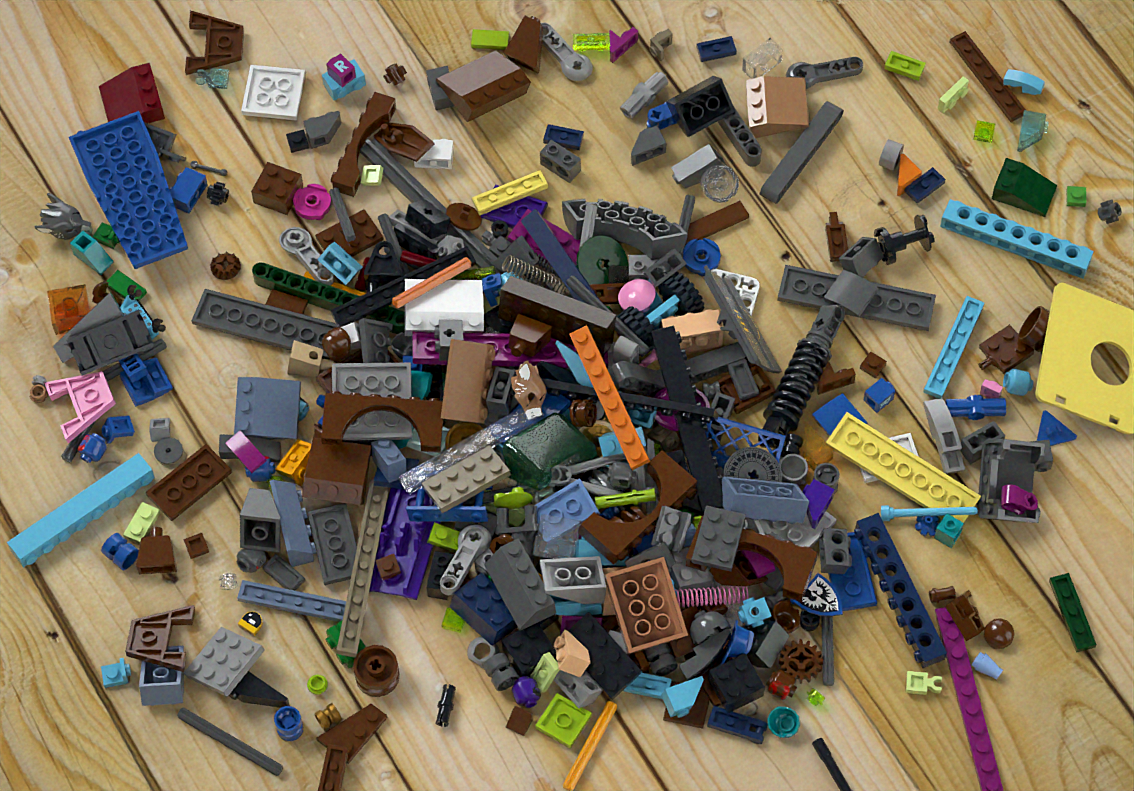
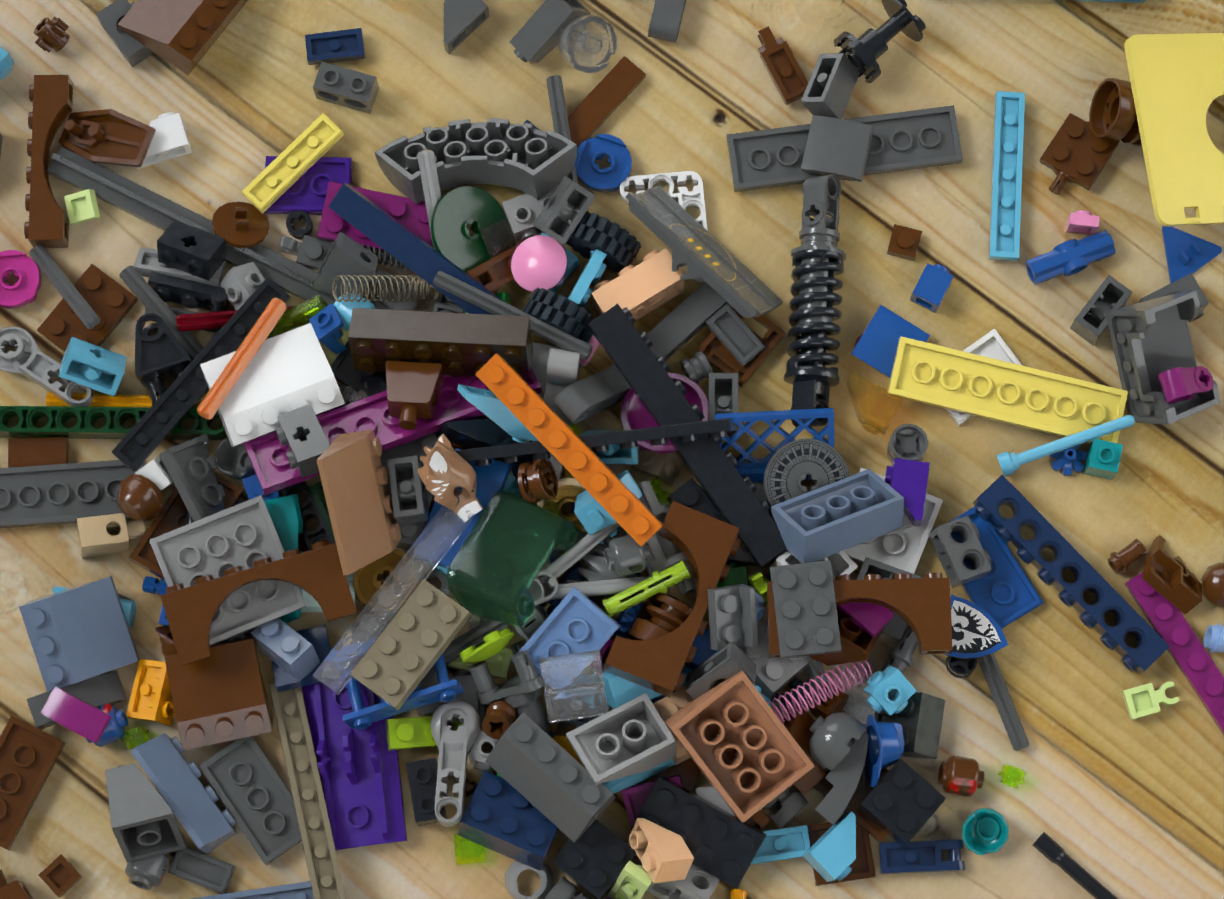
camera: 20 degrees left, 15 degrees up
dark red axle [354,257,370,292] -> none
reddish brown plate [375,553,401,581] -> none
reddish brown hair [770,601,801,634] -> none
reddish brown gear [778,639,823,684] -> none
piece [779,454,808,487] -> none
black wheel [781,434,803,457] -> none
reddish brown slope [817,362,856,395] -> none
light grey slope [923,398,965,474] -> none
medium azure head [1003,369,1034,396] -> none

